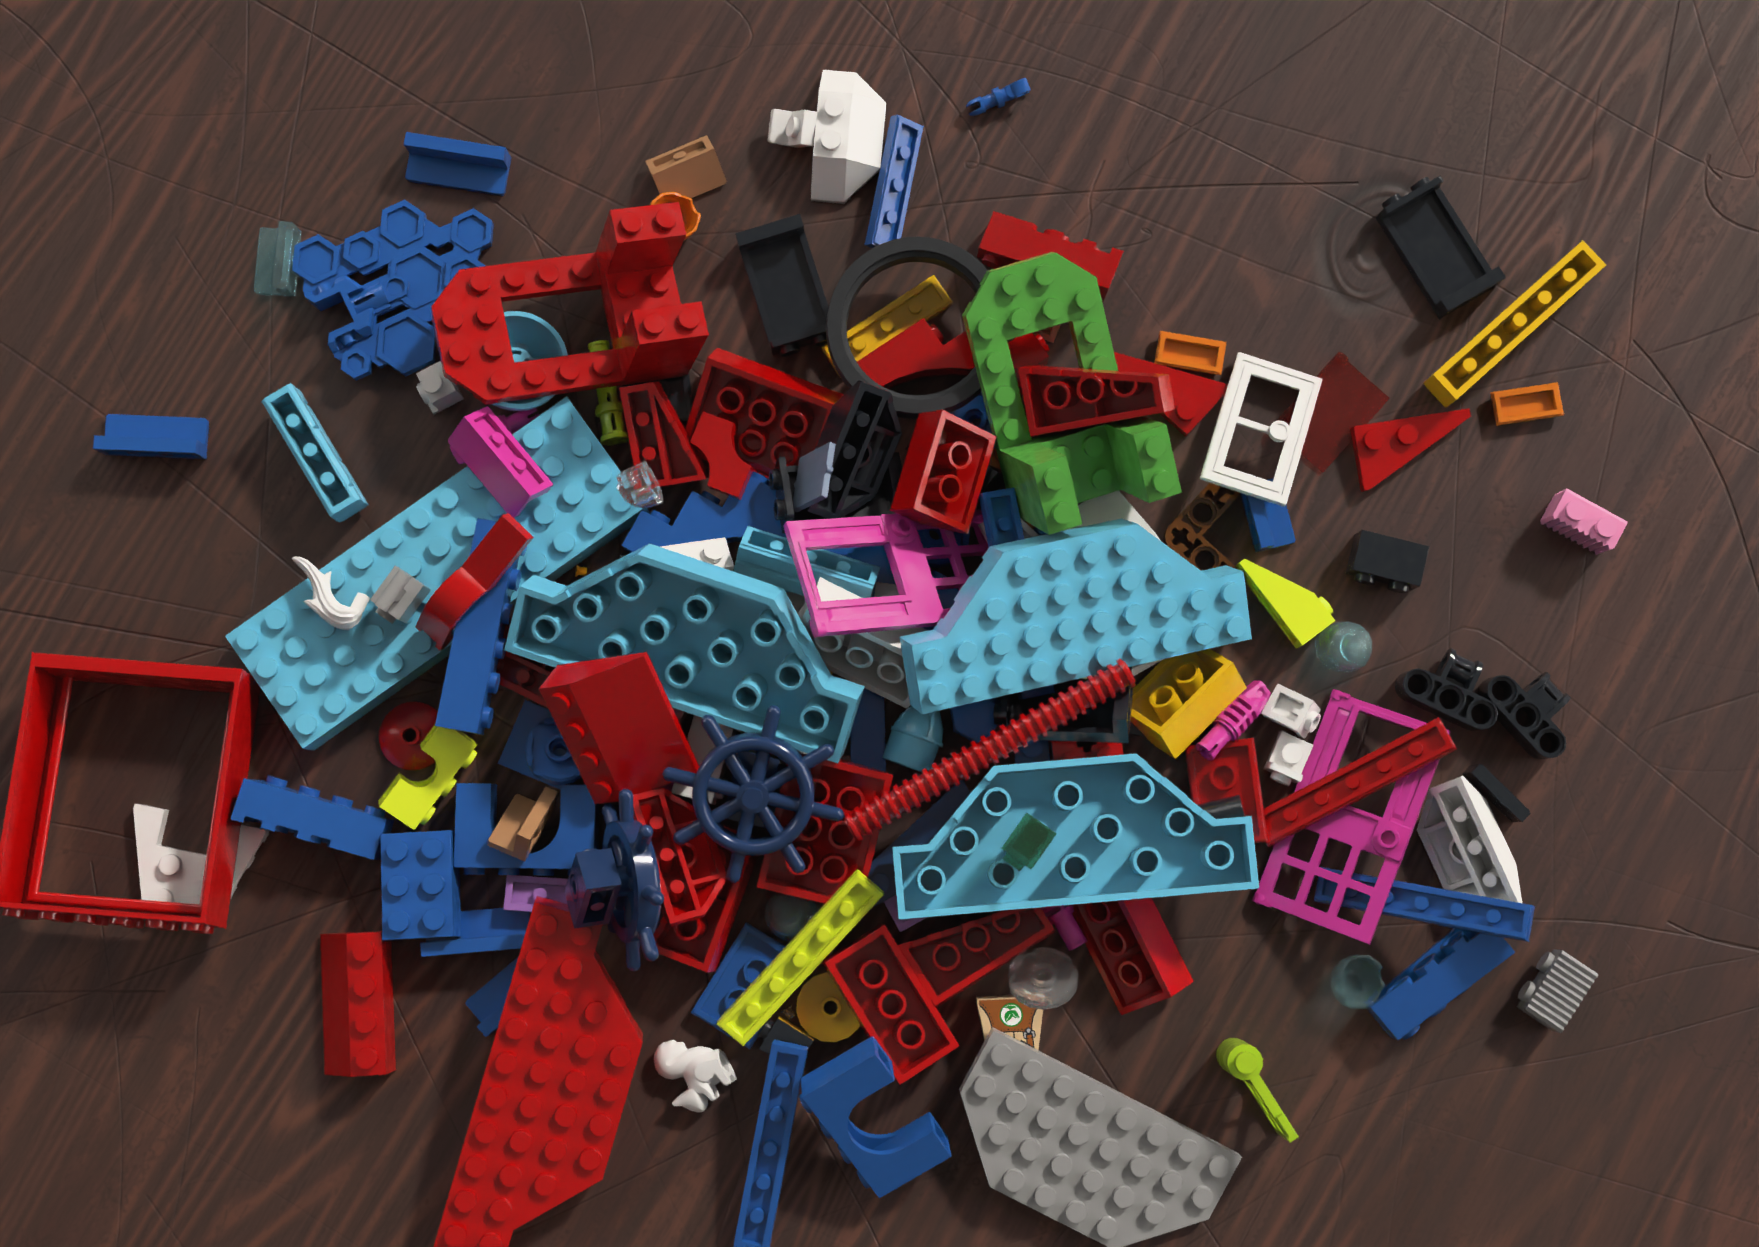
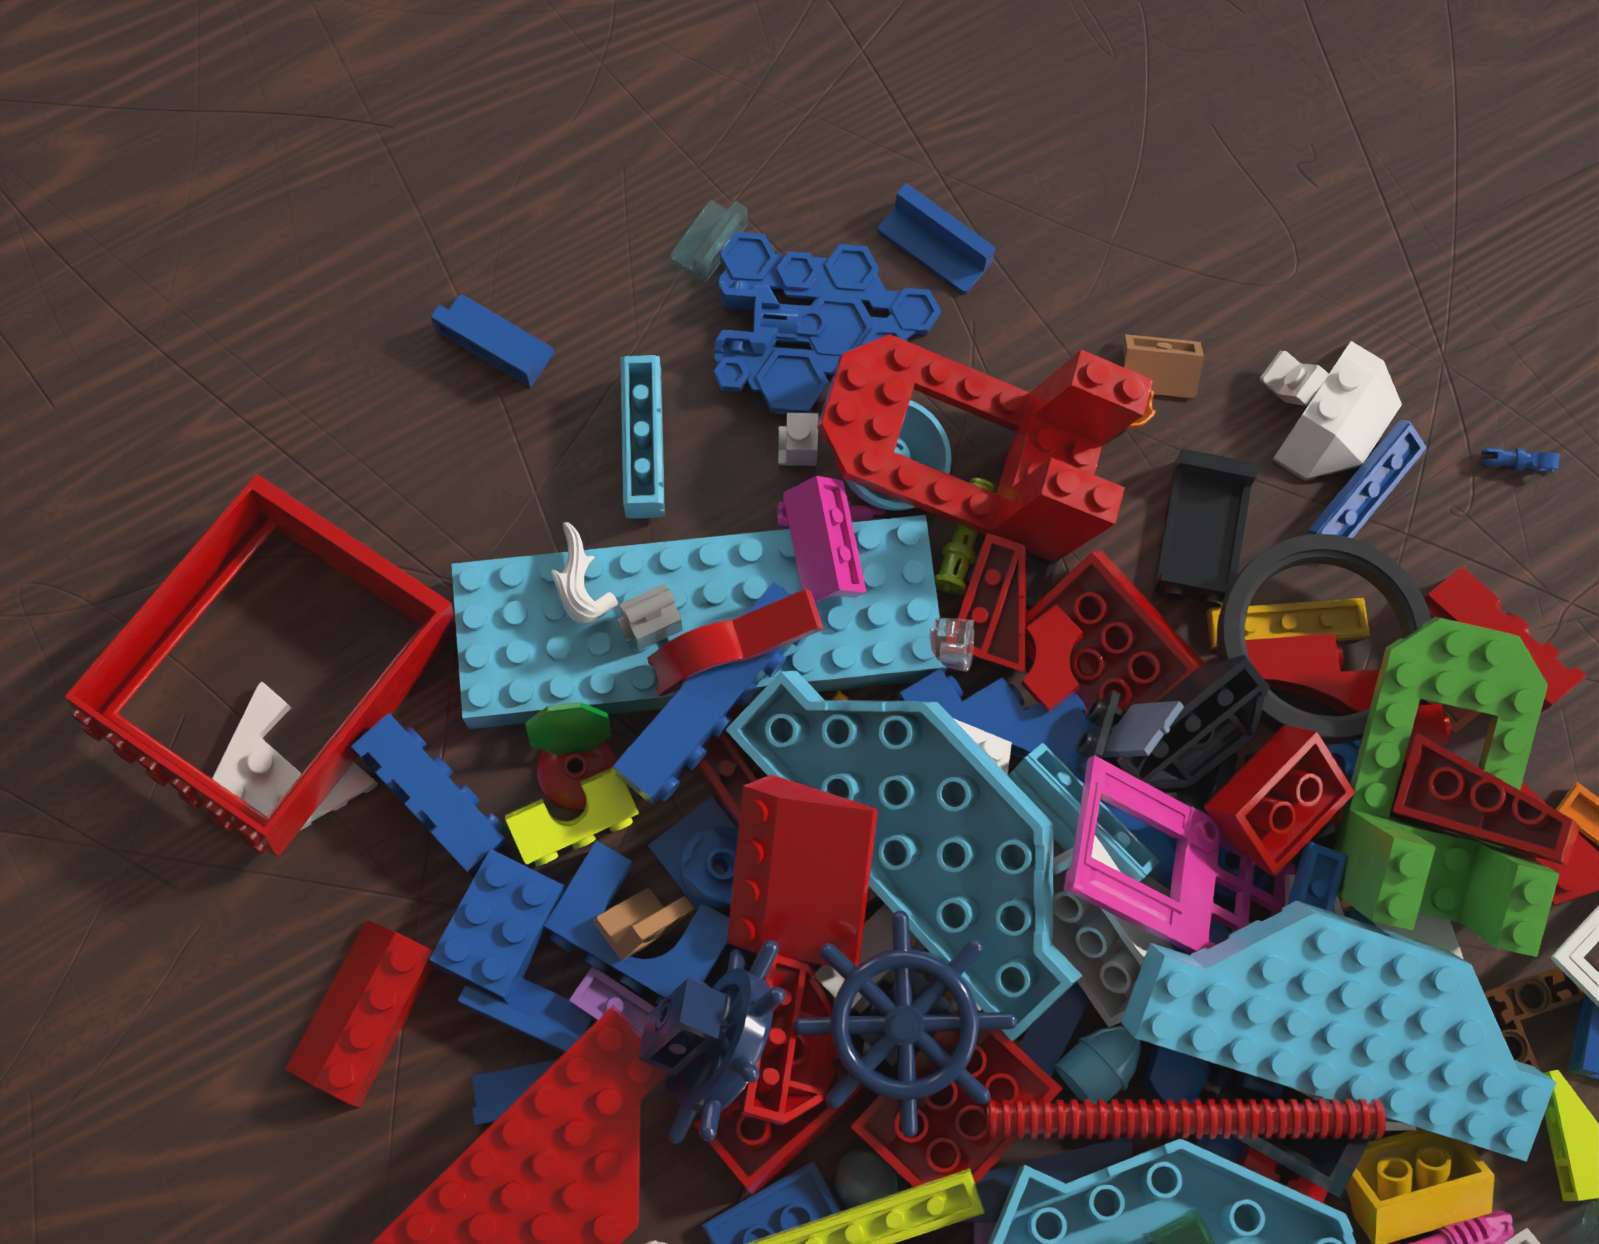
camera: 25 degrees right, 10 degrees down
none -> green piece [526,702,611,755]

